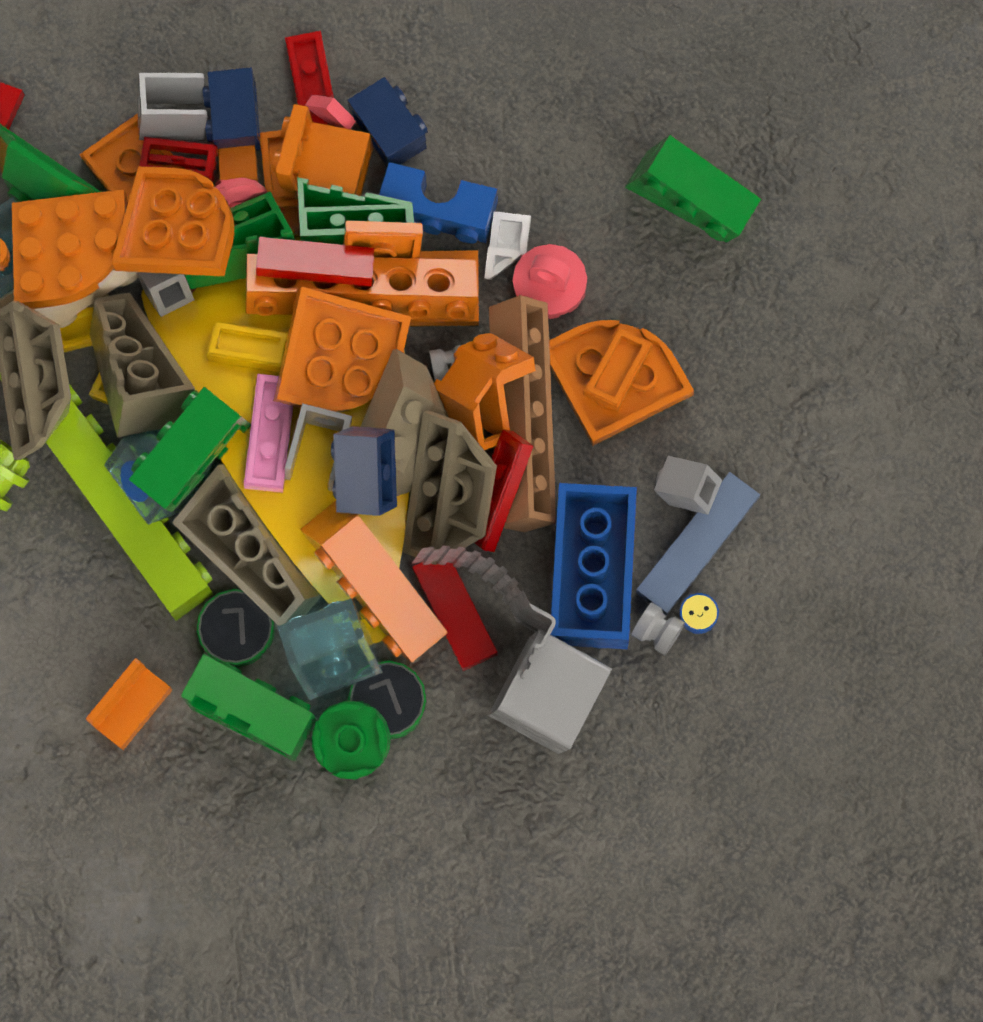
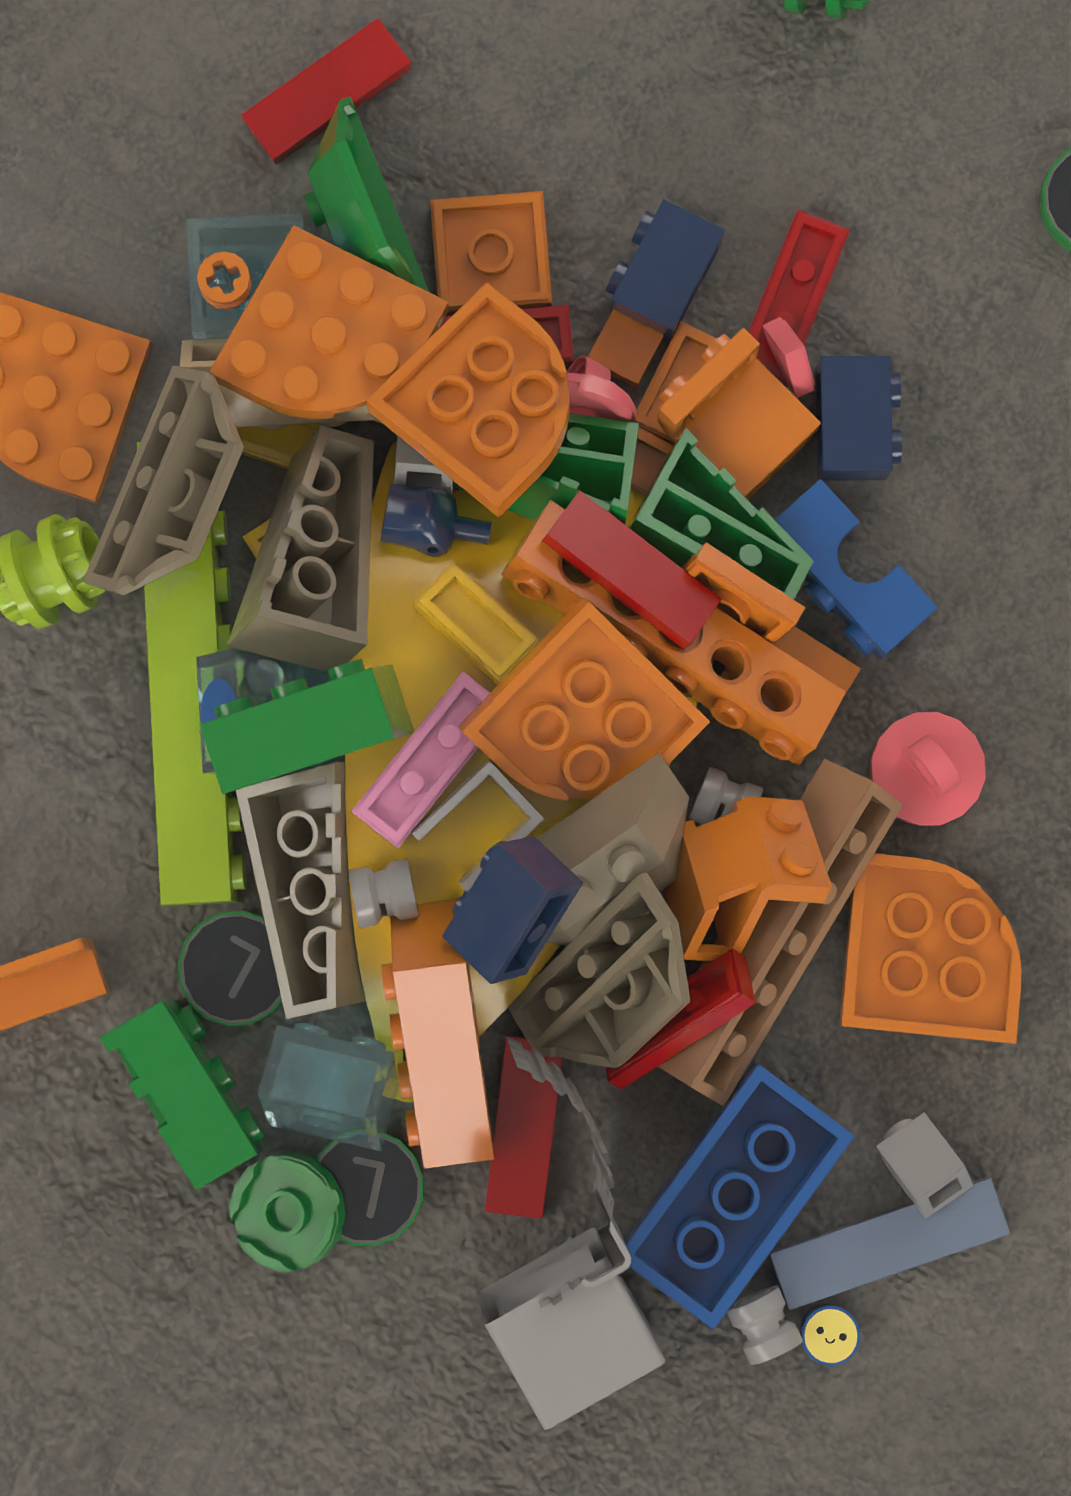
camera: 30 degrees right, 10 degrees up
light grey piece [137,73,207,140] -> none
red tile [139,137,219,182] -> none
white slope [484,211,531,280] -> none
orange tile [583,326,652,412] -> none
none -> light grey wheel [349,858,419,928]
none -> dark blue piece [380,483,492,557]

